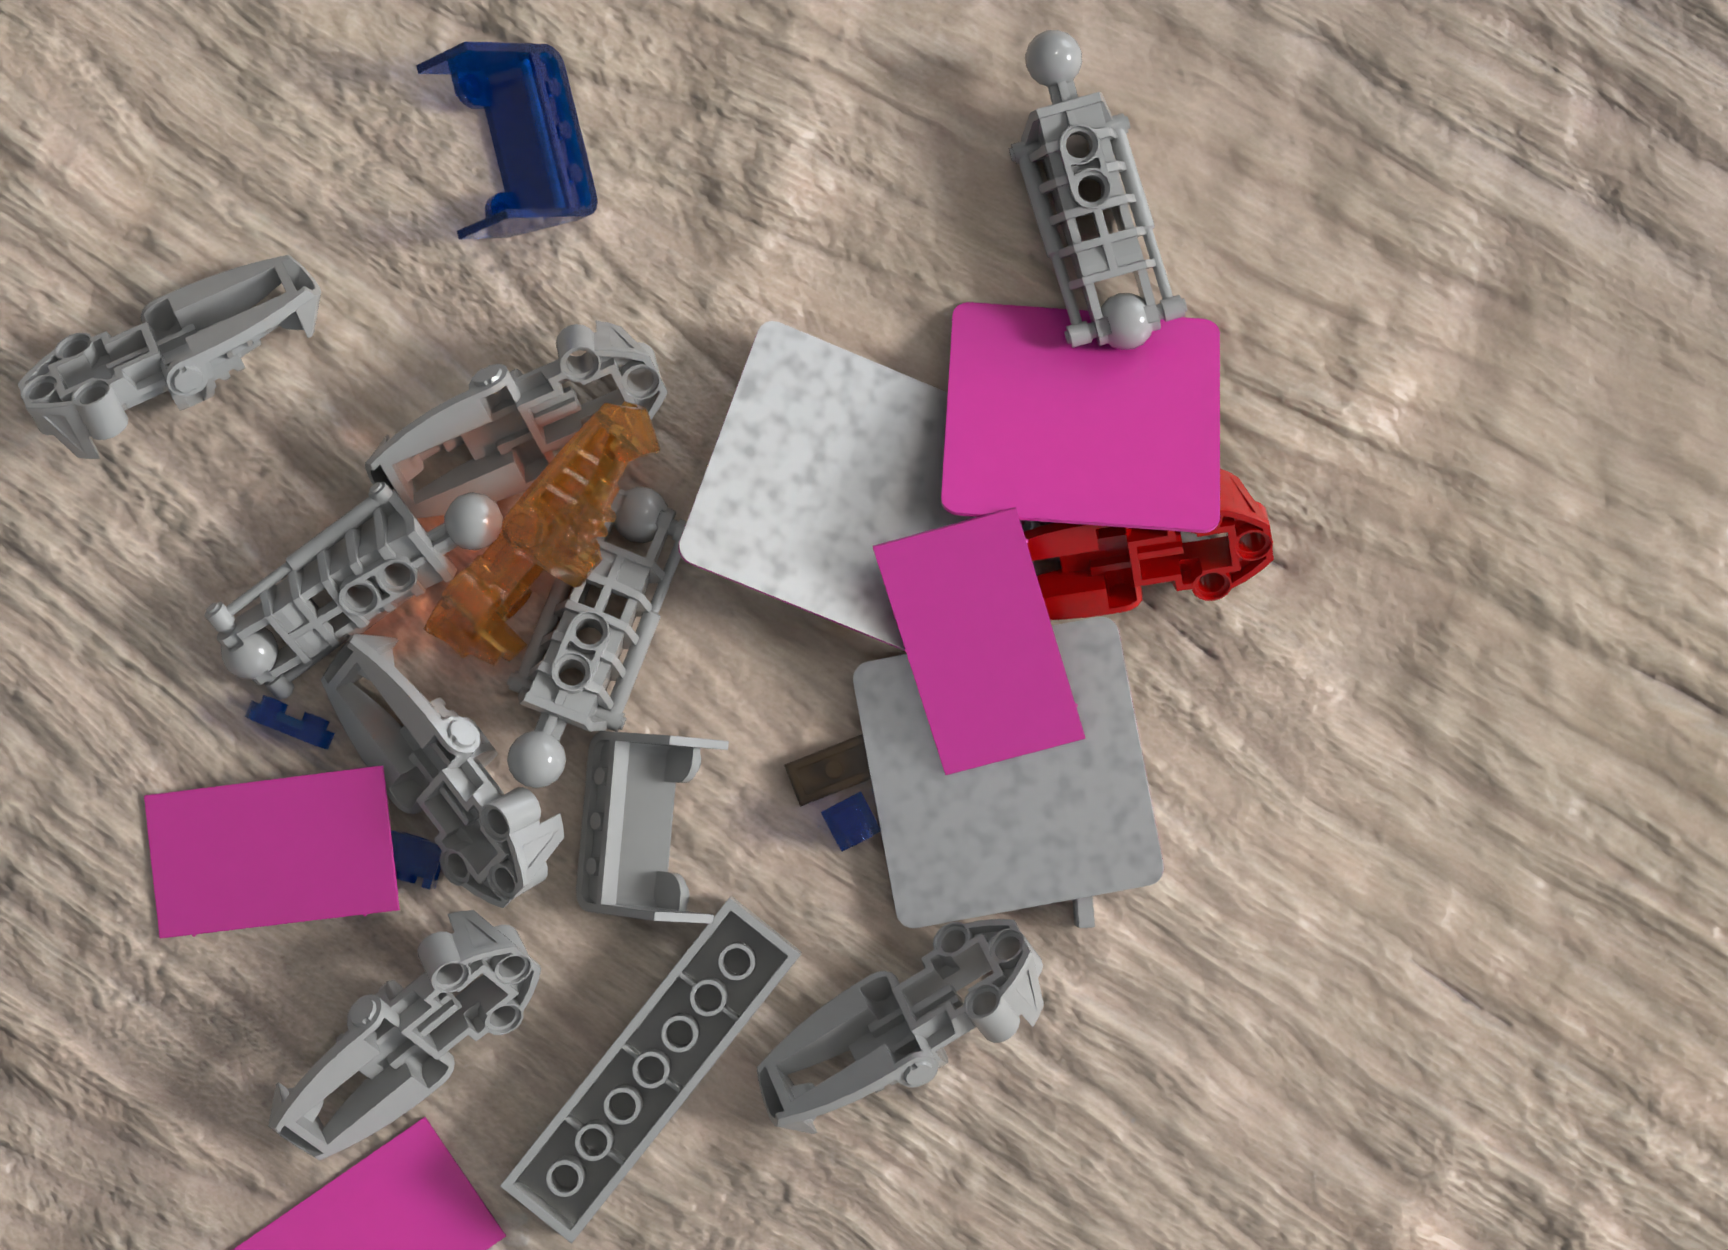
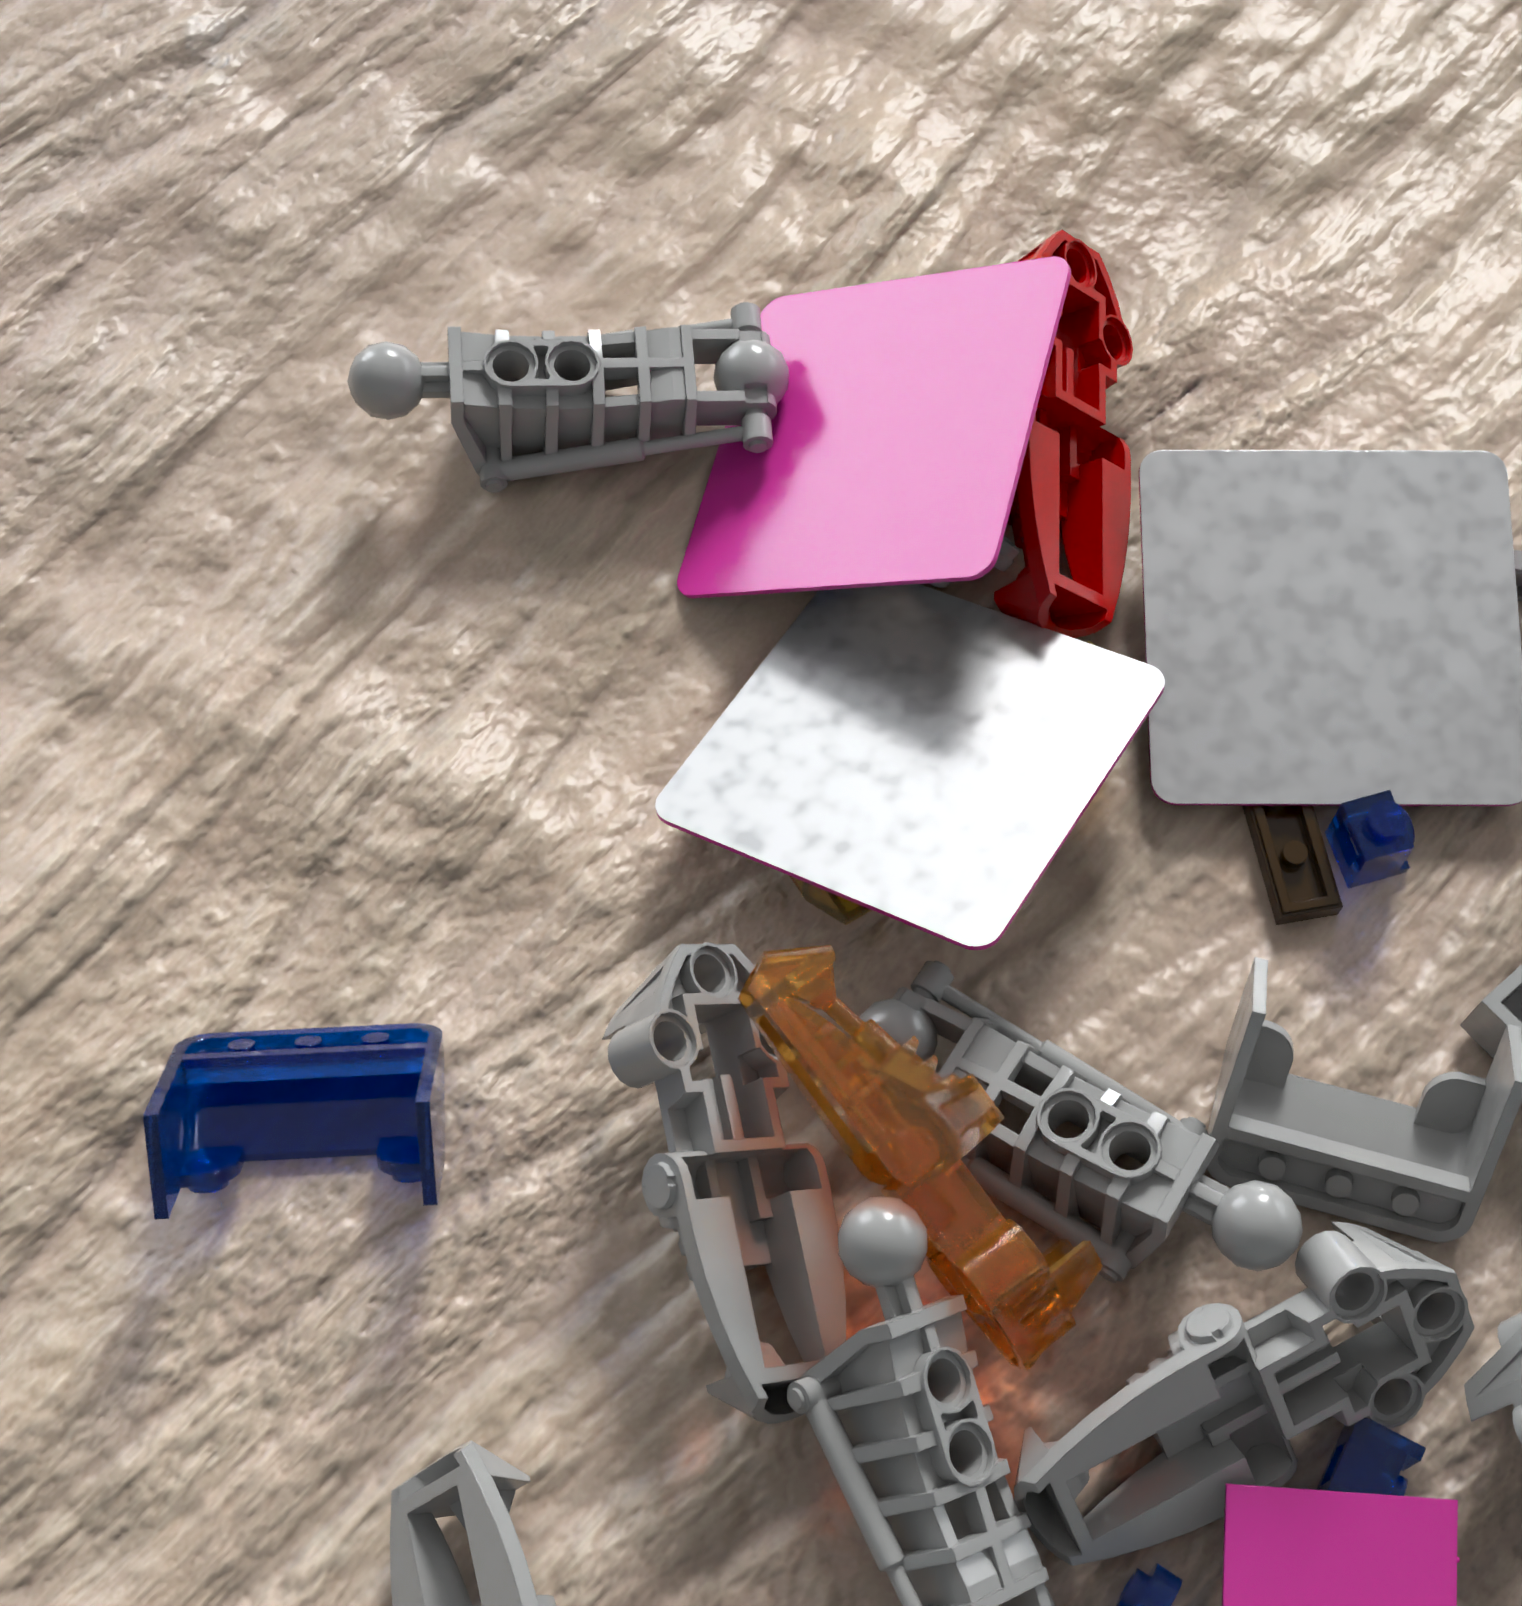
camera: 80 degrees left, 20 degrees down
dark pink piece [873,507,1086,775] -> none

